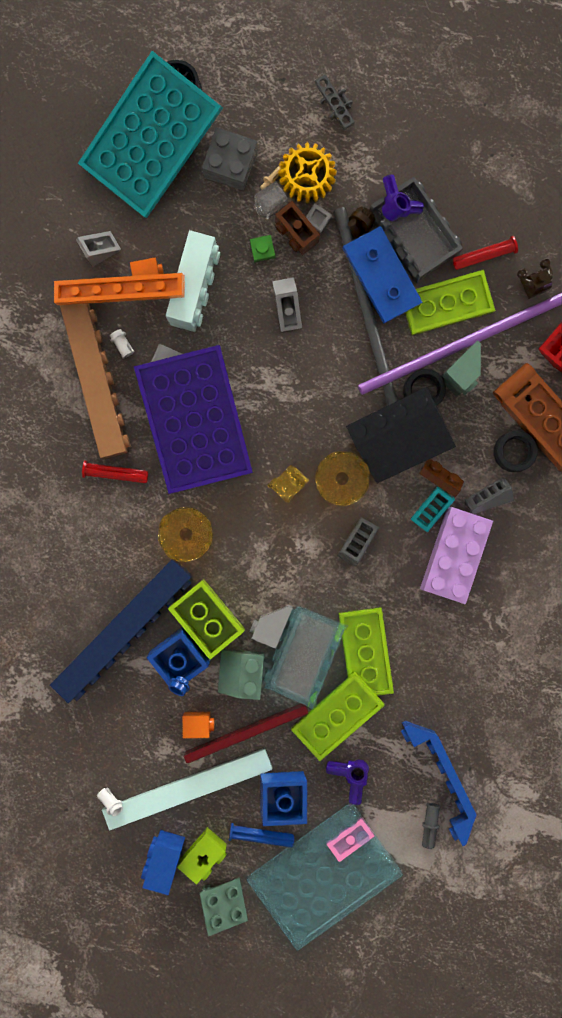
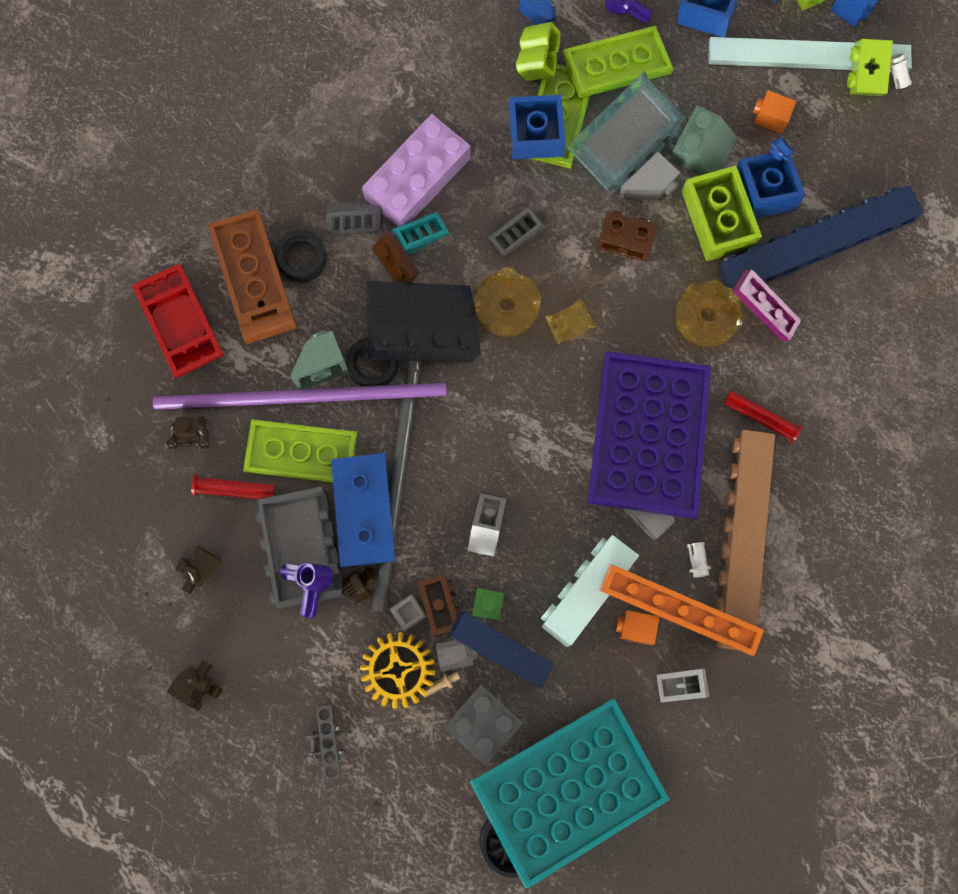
camera: 155 degrees left, 10 degrees down
dark red tile [184,702,308,763] -> none
none -> dark brown piece [167,660,222,711]
none -> dark brown piece [175,545,221,594]
none -> dark blue tile [448,611,554,688]
none -> blue brick [508,95,566,160]
none -> lime brick [516,22,561,81]
none -> reddish brown brick [597,211,658,262]
none -> plate [733,269,801,342]
none -> lime brick [847,39,893,96]

